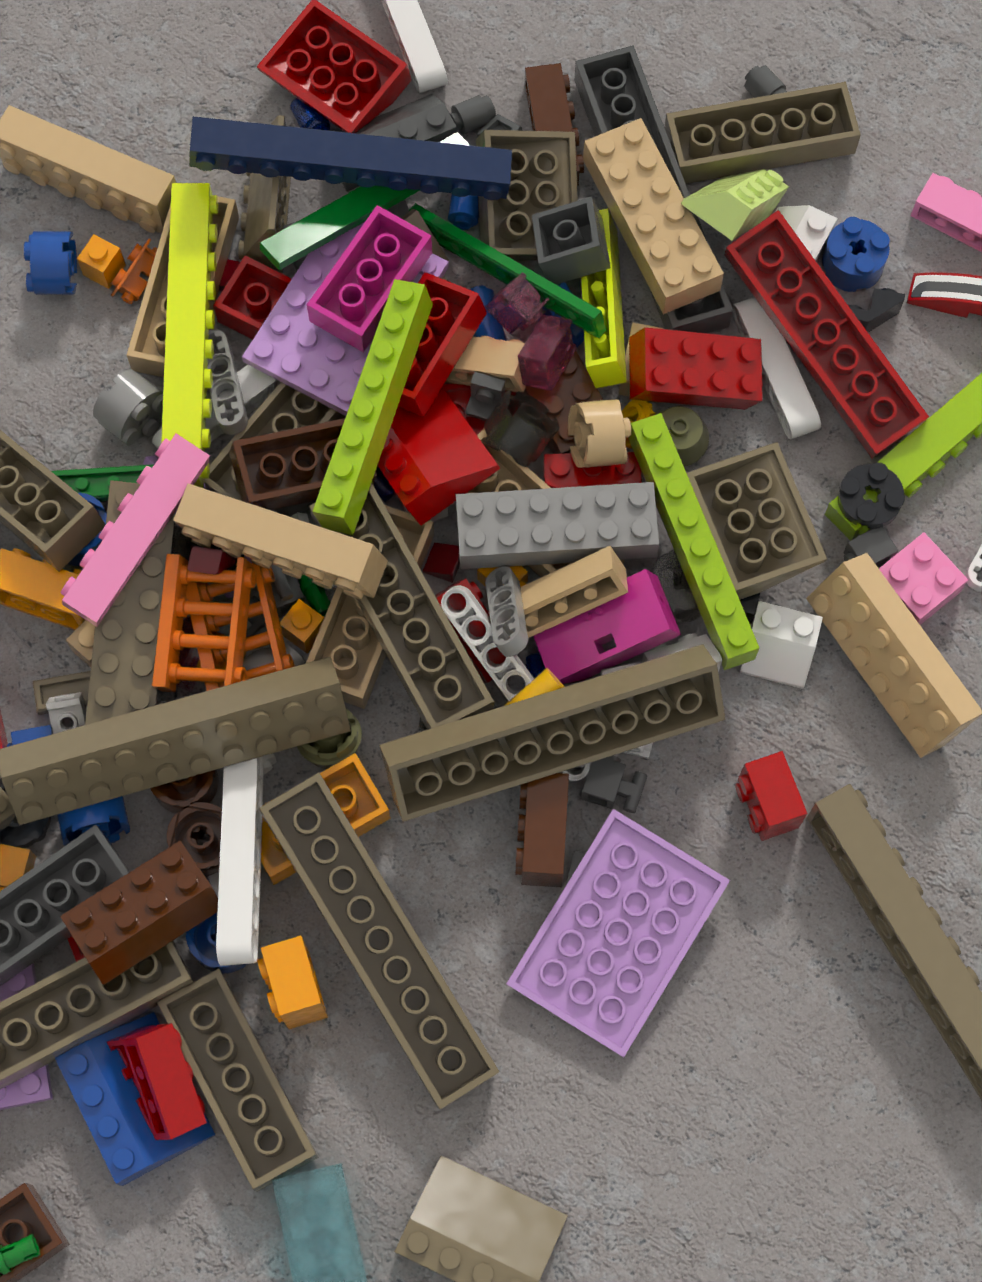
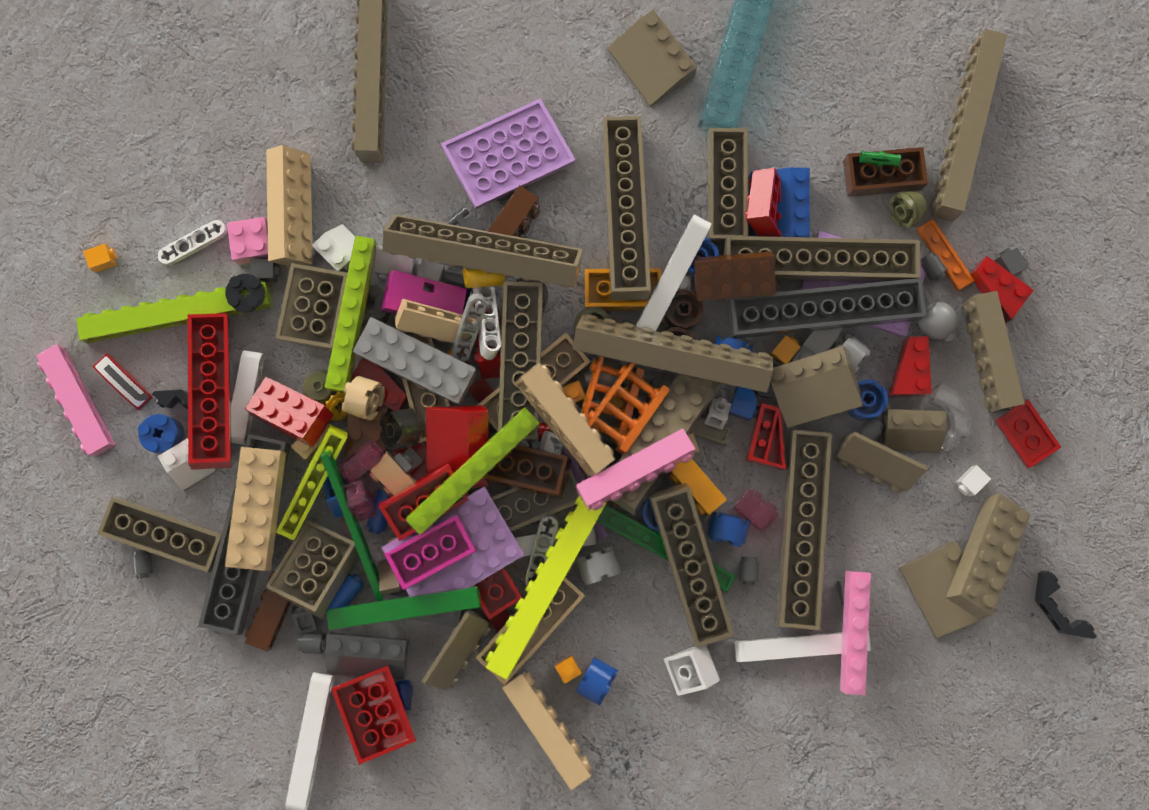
camera: 150 degrees left, 10 degrees up
orange hinge [111,239,157,304] -> none
dark red slope [187,546,235,575] -> none
dark blue brick [189,116,512,200] -> none
light orange brick [257,935,328,1030] -> none
dark grey brick [532,196,611,284] -> none
yellowish green slope [681,169,789,241] -> none
red brick [735,751,808,841] -> none

